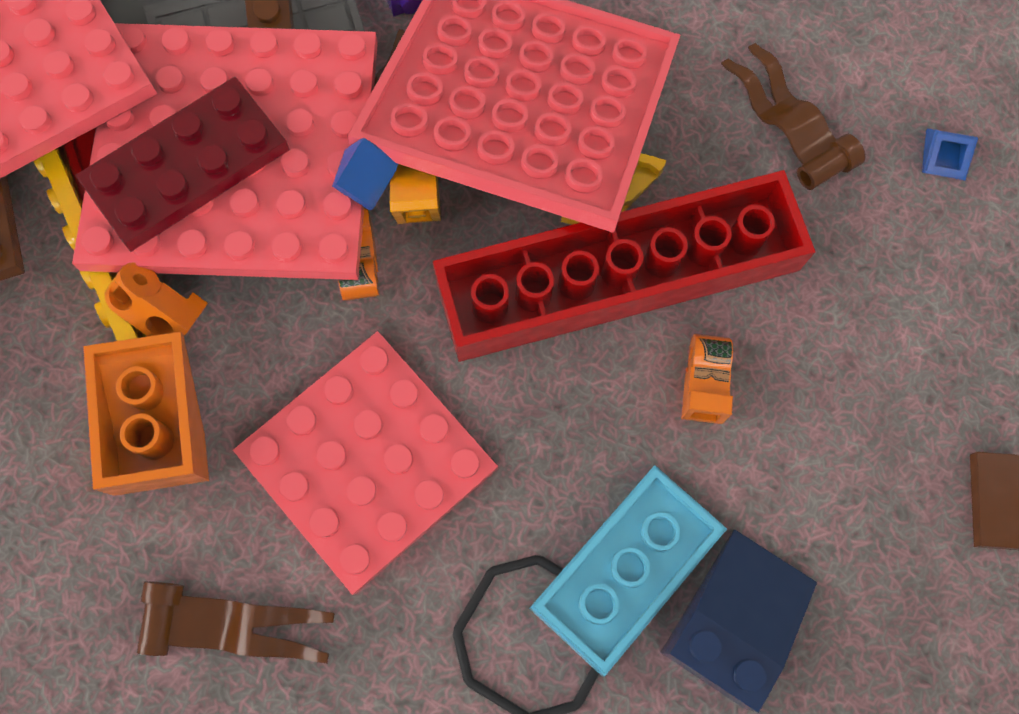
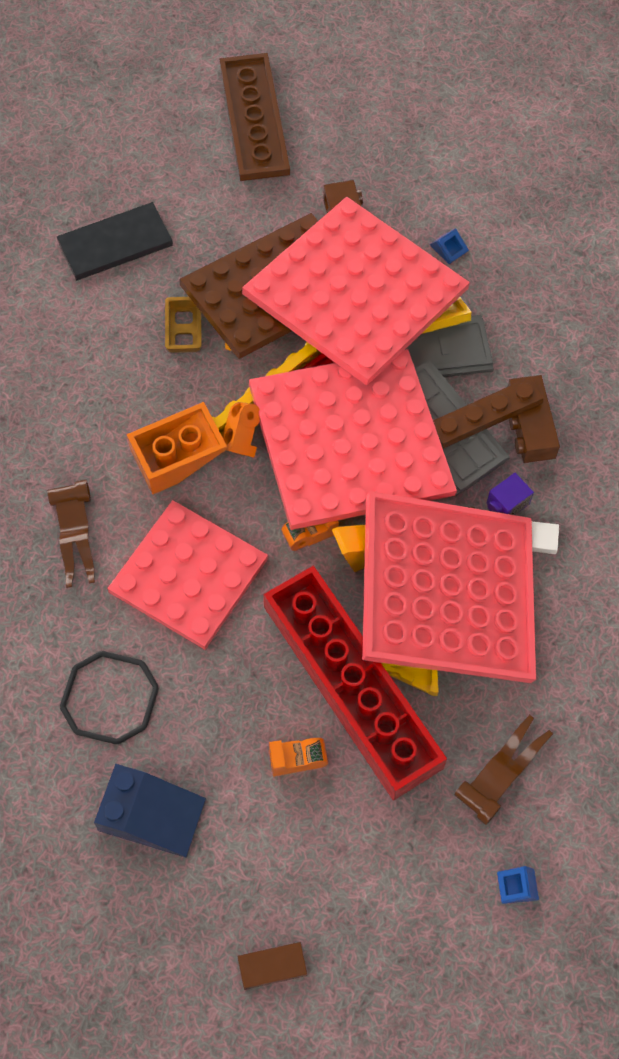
camera: 75 degrees right, 10 degrees down
dark red plate [75,77,290,252] -> none
blue slope [332,138,398,210] -> none
medium azure tile [529,465,727,677] -> none

